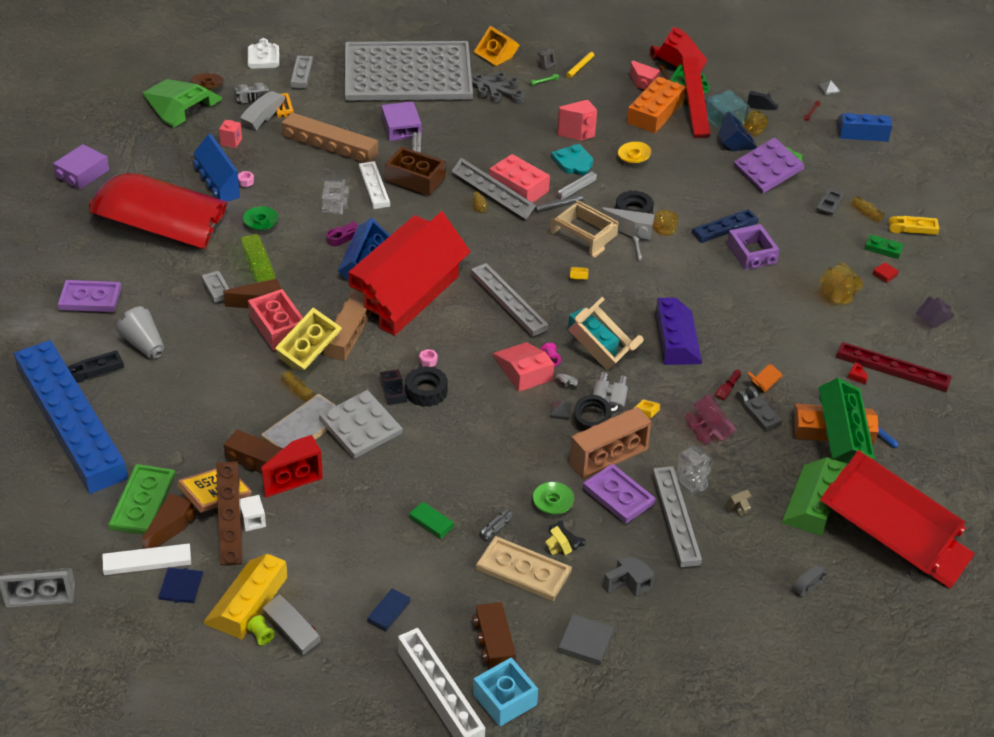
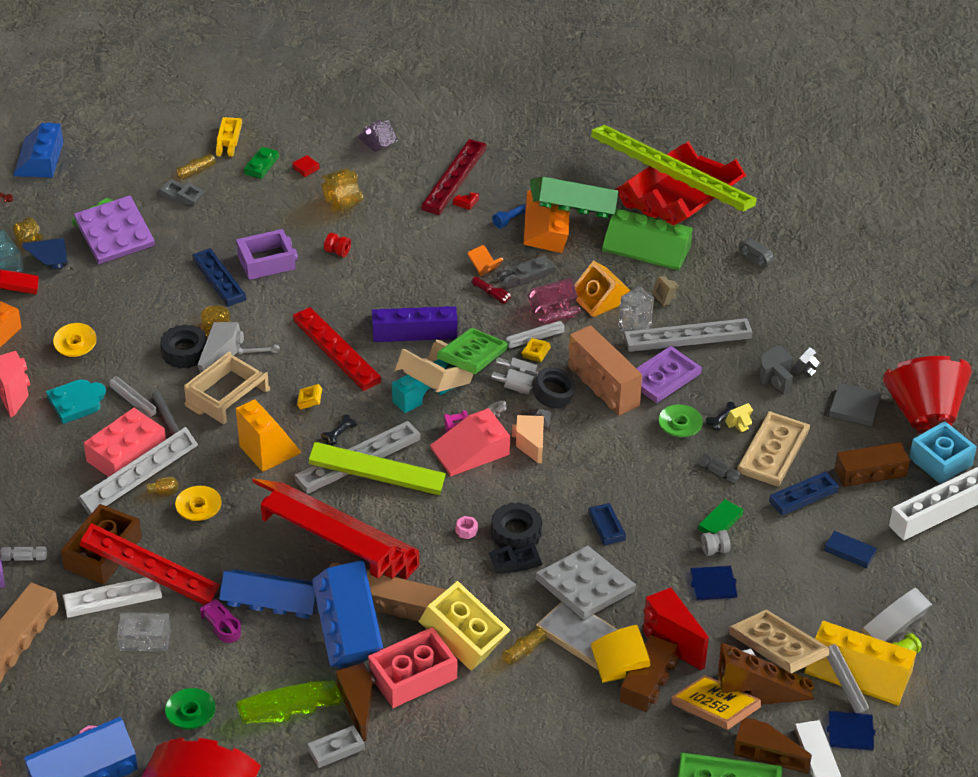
camera: 90 degrees left, 0 degrees up
none -> red plate [79,523,220,605]
none -> yellow dish [175,486,222,521]
none -> light orange slope [236,399,301,472]
none -> red plate [293,307,381,391]
none -> lime tile [309,442,446,495]
none -> blue slope [312,561,383,668]
none -> black piece [321,414,357,445]
none -> red wheel [324,232,351,257]
none -> bright green tile [436,328,508,374]
none -> light grey axle [505,321,565,349]
none -> light nougat slope [512,415,544,463]
none -> light orange slope [568,261,631,317]
none -> dark blue tile [588,503,626,546]
none -> lime plate [591,125,757,212]
none -> yellow slope [591,625,650,683]
none -> clear blue piece [690,566,738,600]
none -> light grey wheel [701,530,731,556]
none -> tan tile [729,610,829,673]
none -> dark blue plate [769,471,839,516]
none -> flat silver tile [791,347,820,377]
none -> light grey axle [826,644,869,714]
none -> red cone [883,356,972,434]

